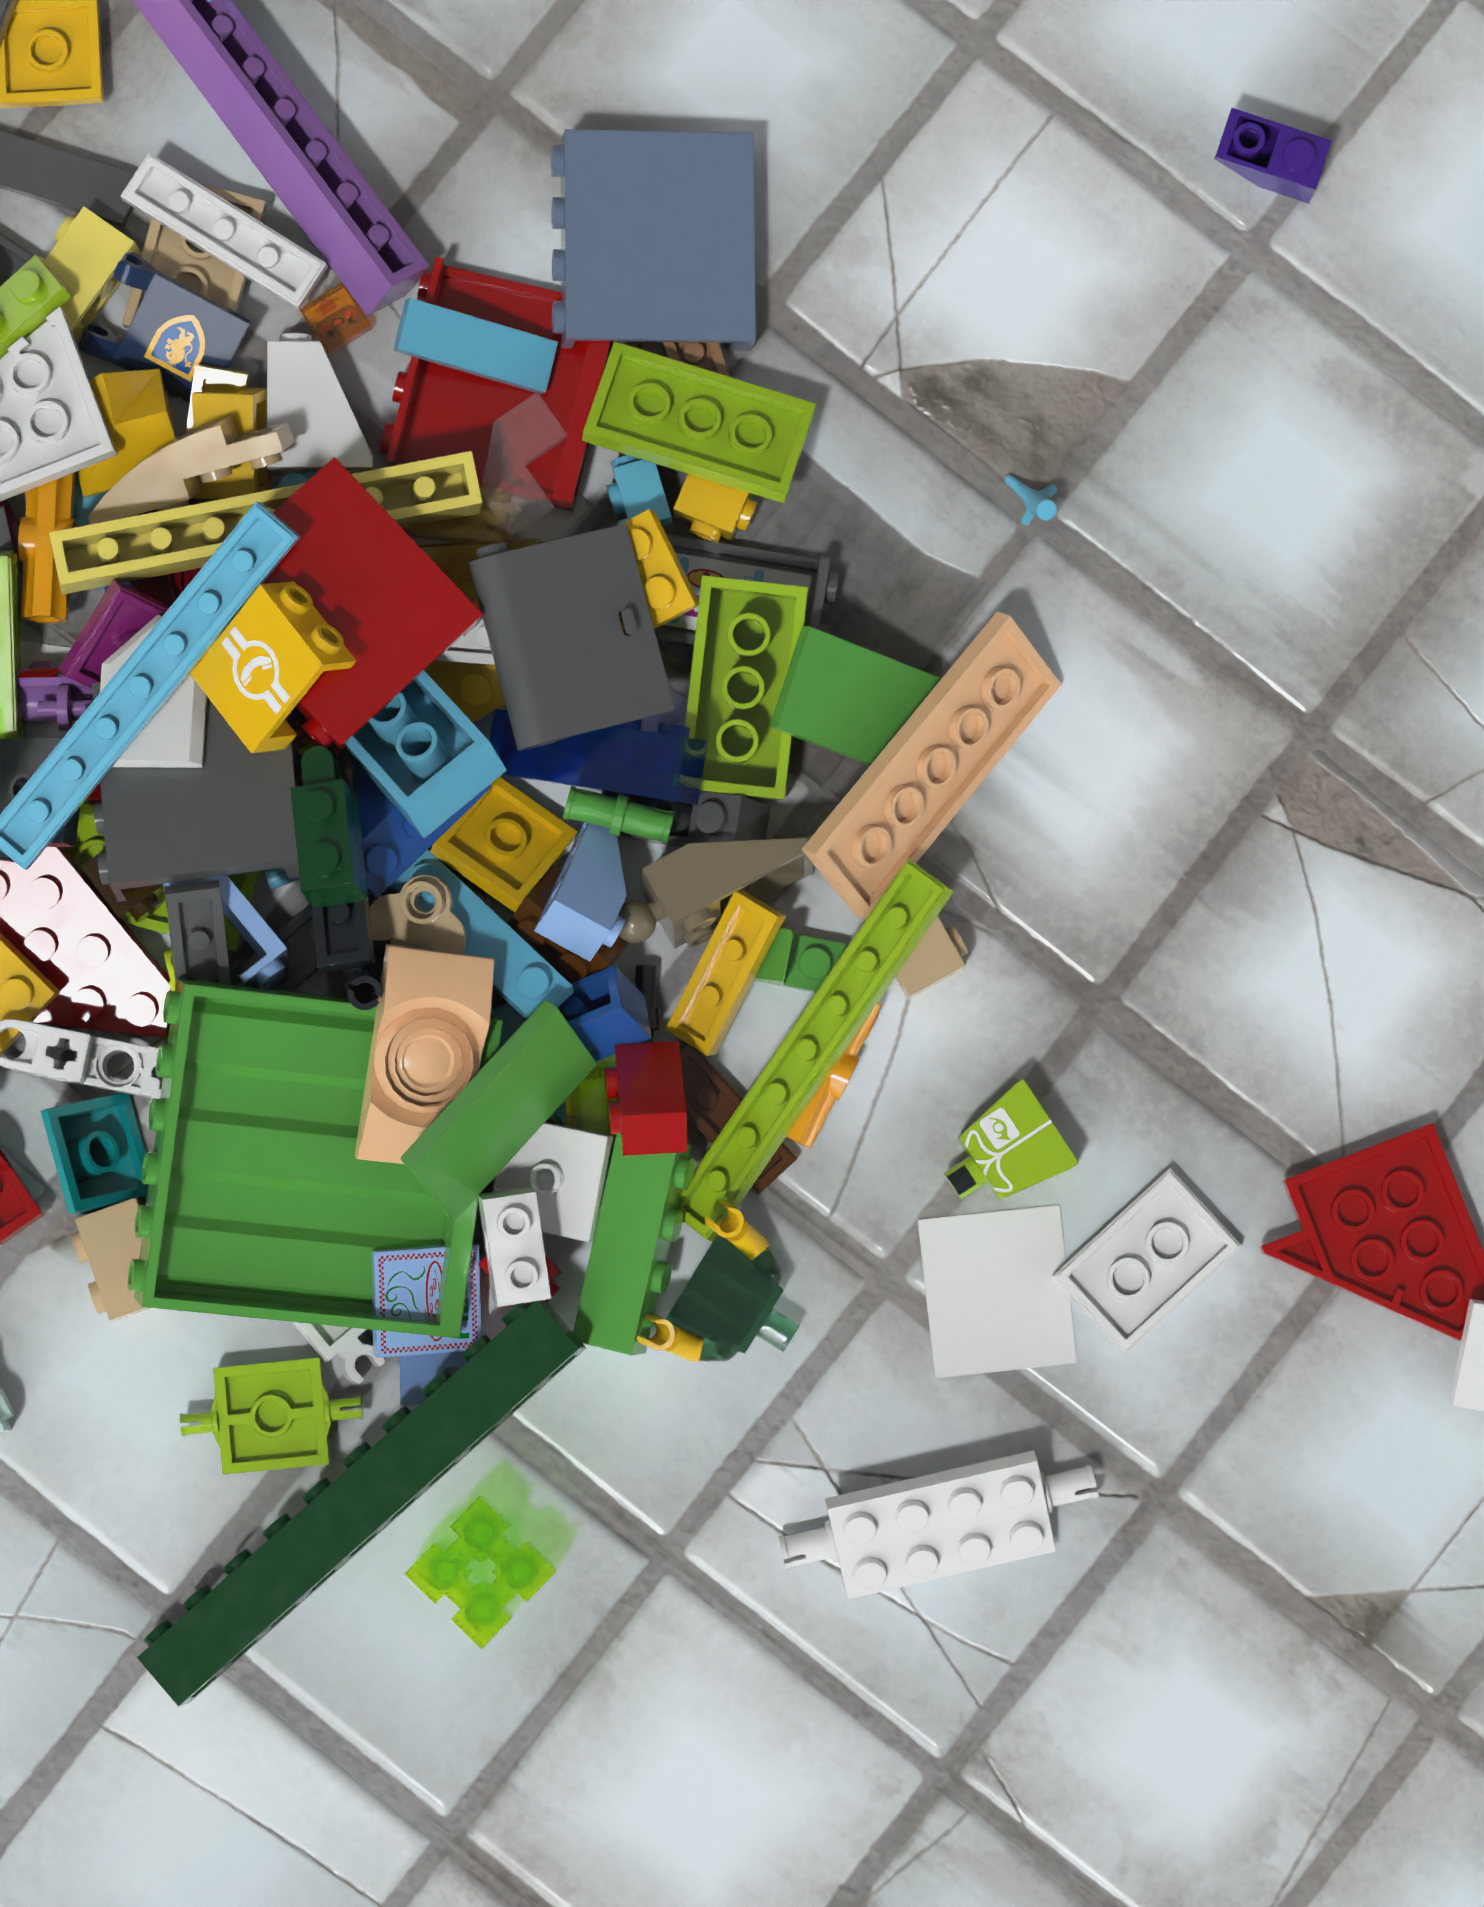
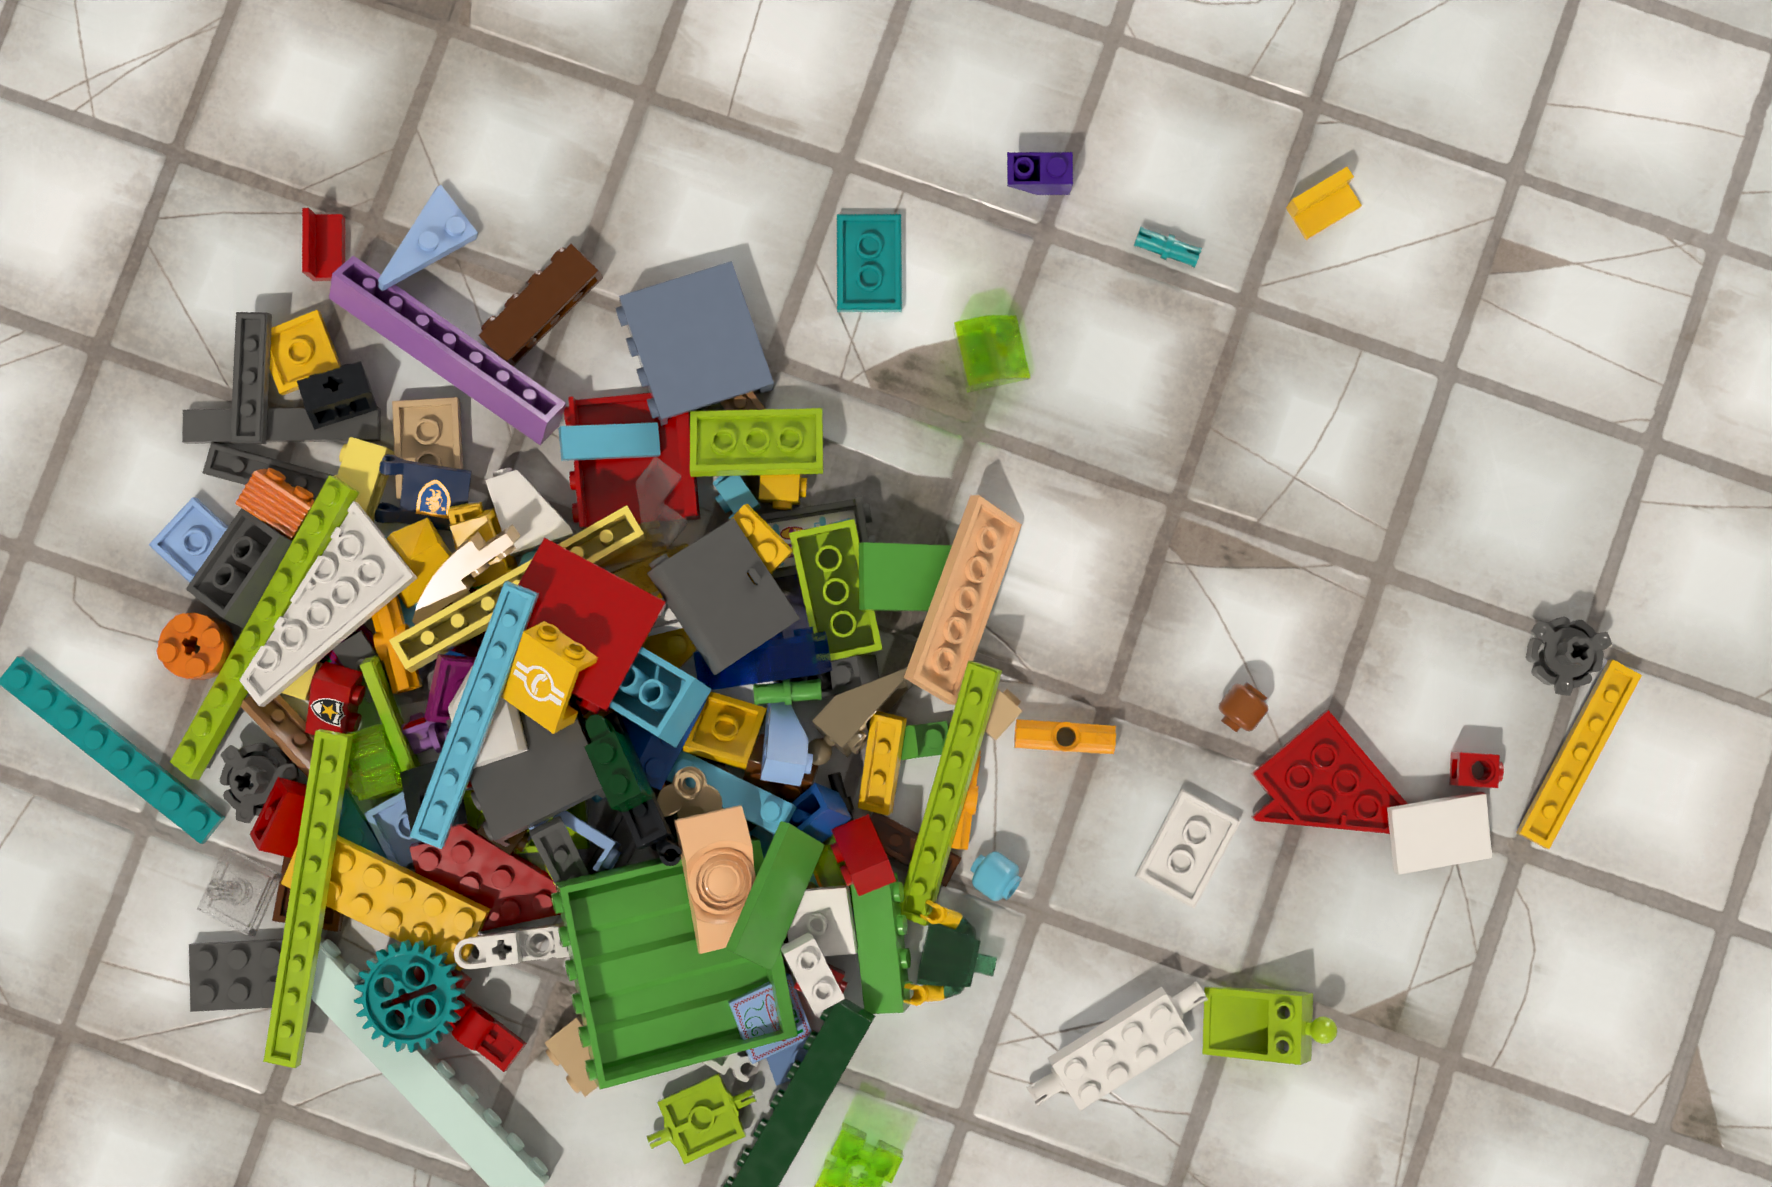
camera: 15 degrees left, 0 degrees up
teal slope [40,1093,149,1216] -> none
white tile [120,153,328,311] -> none
clear orange tile [300,283,372,356] -> none
white sticker [918,1205,1078,1378] -> none
lime torso [943,1079,1079,1201] -> none
medium azure bar [1005,475,1057,526] -> none
none -> black brick [297,361,378,430]
none -> reddish brown brick [478,244,603,367]
none -> teal tile [837,214,902,312]
none -> clear neon green slope [953,315,1031,393]
none -> medium azure head [970,851,1022,901]
none -> light orange piece [1014,719,1116,755]
none -> teal pin [1134,226,1202,268]
none -> lime slope [1202,987,1337,1065]
none -> dark orange head [1219,682,1269,732]

